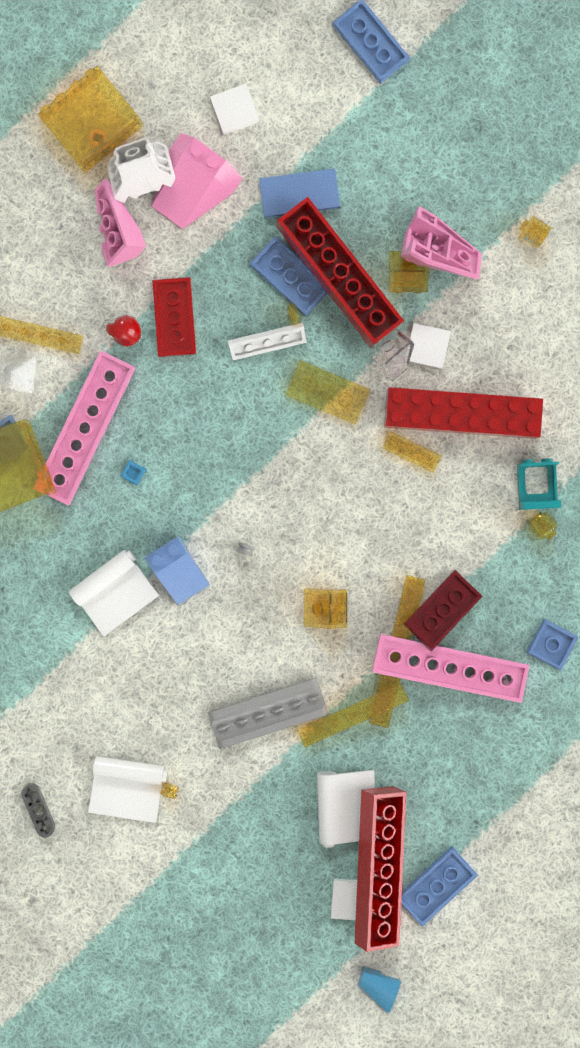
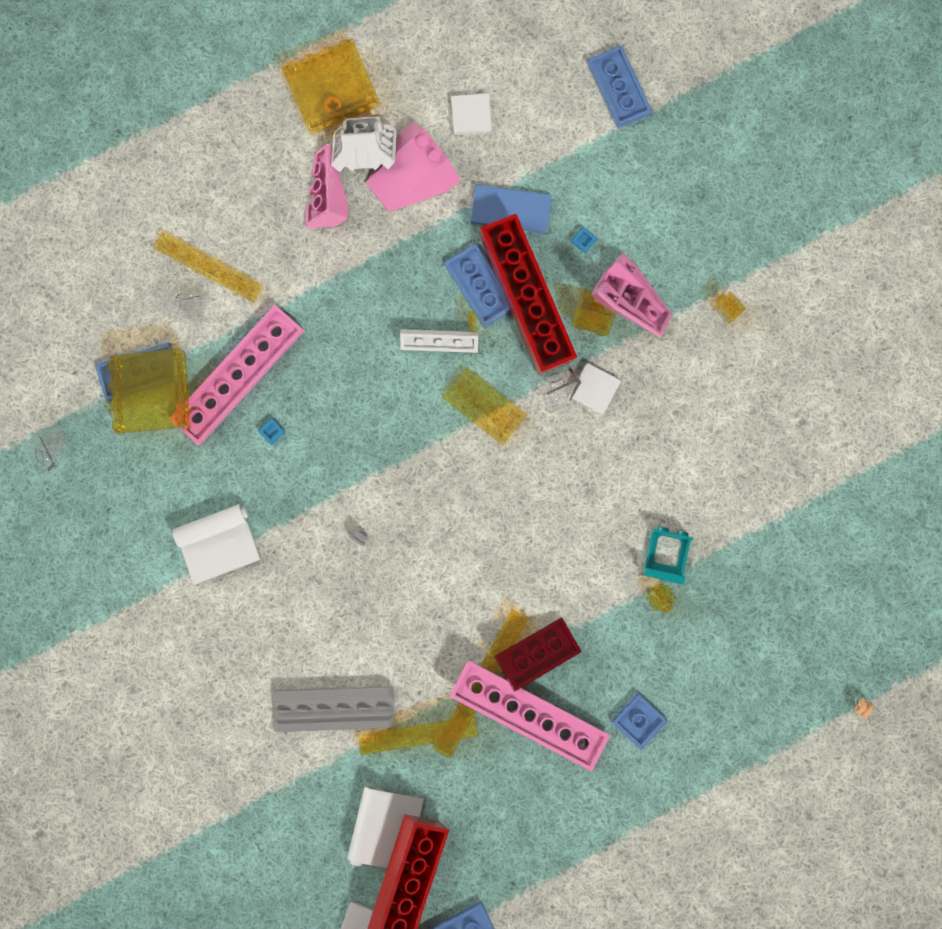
camera: 20 degrees right, 5 degrees down
dark grey beam [21,783,55,838] -> none
white door [88,756,168,823] -> none
red piece [103,313,143,348] -> none
medium blue slope [145,536,210,605] -> none
red tile [152,277,196,357] -> none
clear yellow bush [160,783,179,799] -> none
clear yellow slope [304,588,347,629] -> none
clear yellow tile [382,431,442,473] -> none
red brick [384,387,544,439] -> none
none -> dark azure tile [571,226,598,254]

